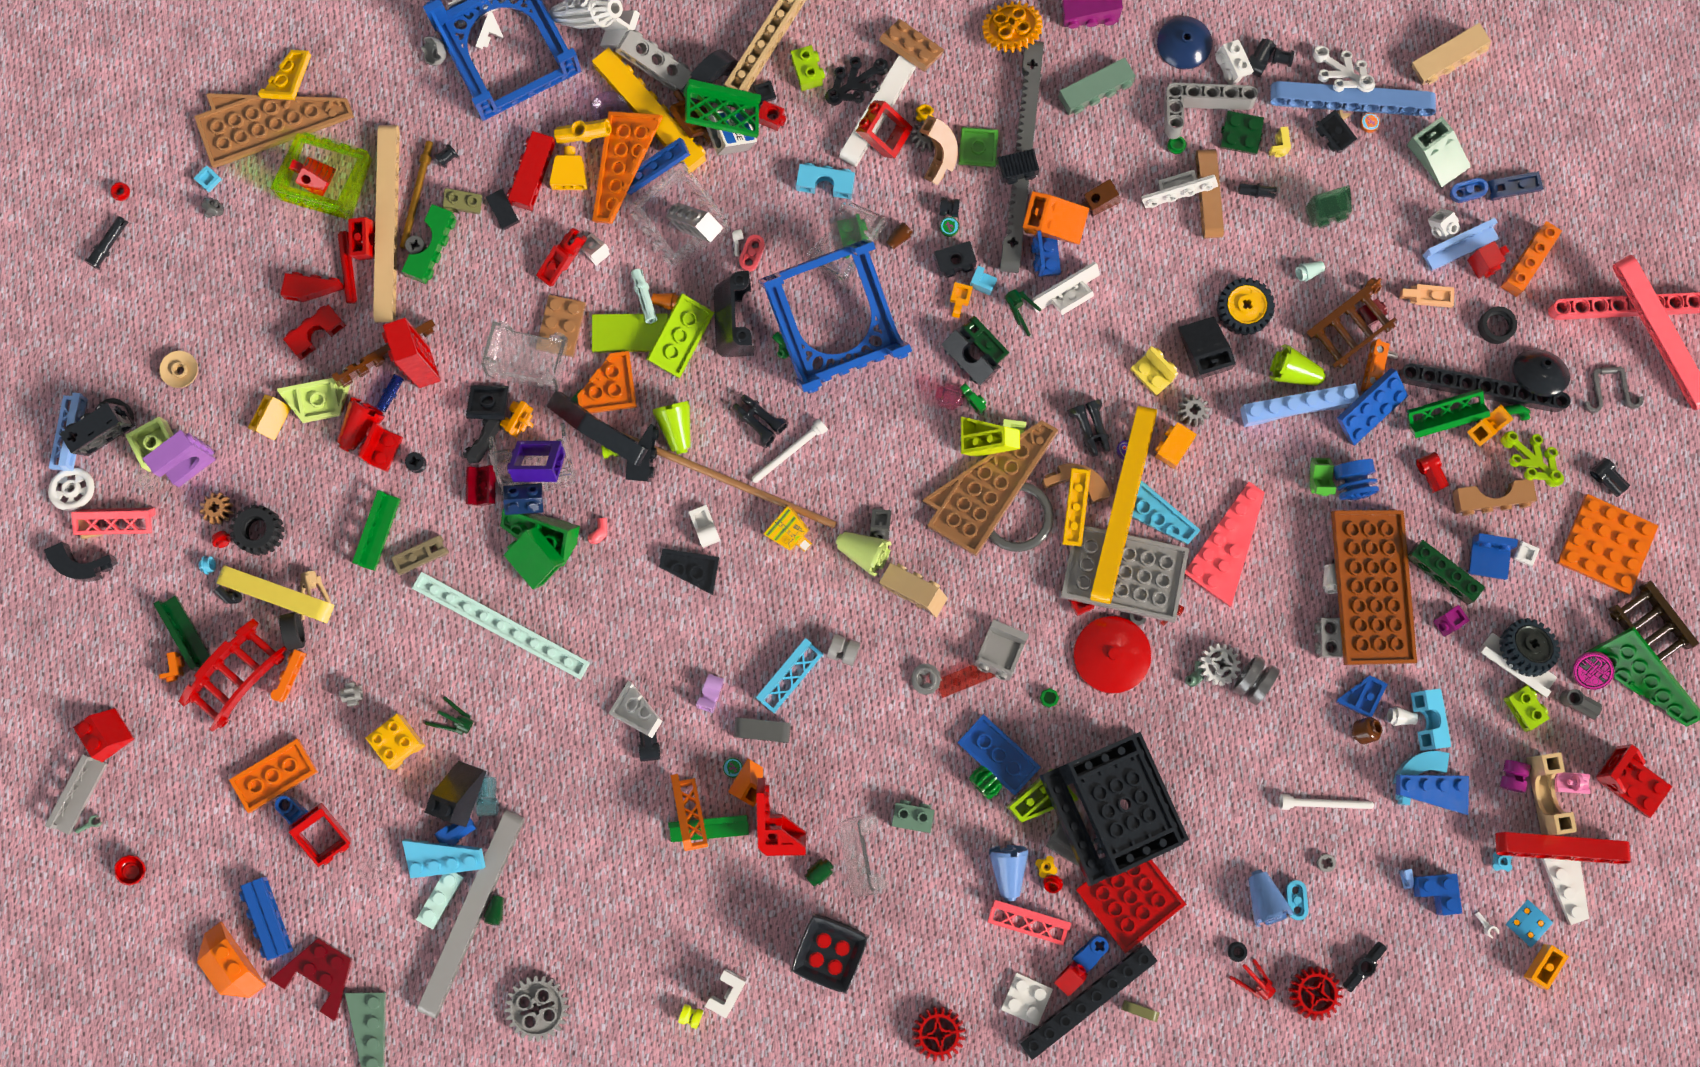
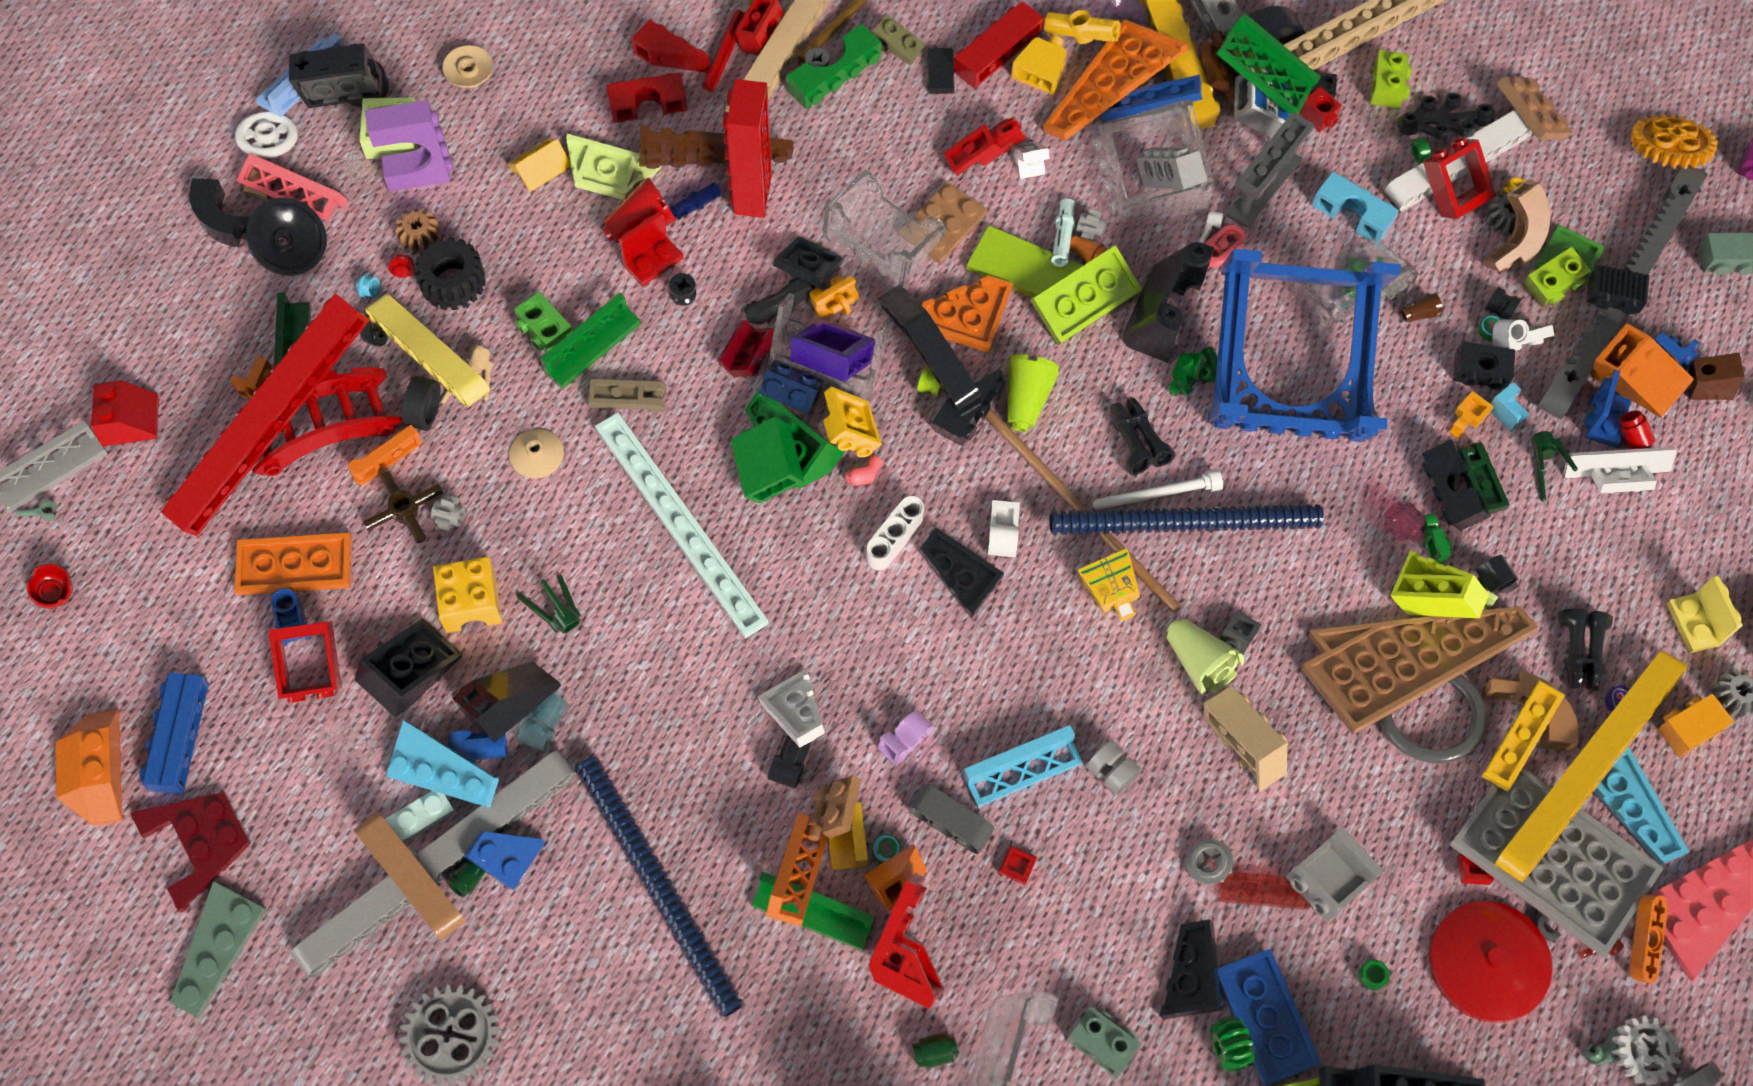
camera: 25 degrees right, 15 degrees down
none -> red brick [161,293,370,536]
none -> black dish [245,198,327,276]
none -> medium nougat beam [353,811,466,941]
none -> black slope [354,618,463,717]
none -> dark brown bar [363,472,443,543]
none -> blue wing [463,831,546,890]
none -> tan dish [509,429,564,478]
none -> bright green brick [514,291,572,353]
none -> dark blue piece [576,757,744,1017]
none -> medium nougat plate [807,775,861,841]
none -> yellow plate [823,387,882,457]
none -> yellow panel [829,802,868,871]
none -> white beam [866,496,924,570]
none -> red tile [998,845,1038,885]
none -> dark blue piece [1049,504,1324,535]
none -> light grey gear [1076,208,1107,241]
none -> black wing [1159,919,1222,1019]
none -> green plate [1169,353,1207,396]
none -> dark grey fence [1226,112,1315,229]
none -> green tile [1411,136,1431,164]
none -> black plate [1475,554,1519,593]
none -> white plate [1492,319,1554,351]
none -> lime brick [1523,247,1591,307]
none -> red brick [1619,410,1655,449]
none -> orange beam [1630,894,1668,983]
none -> blue bracket [1655,332,1699,371]

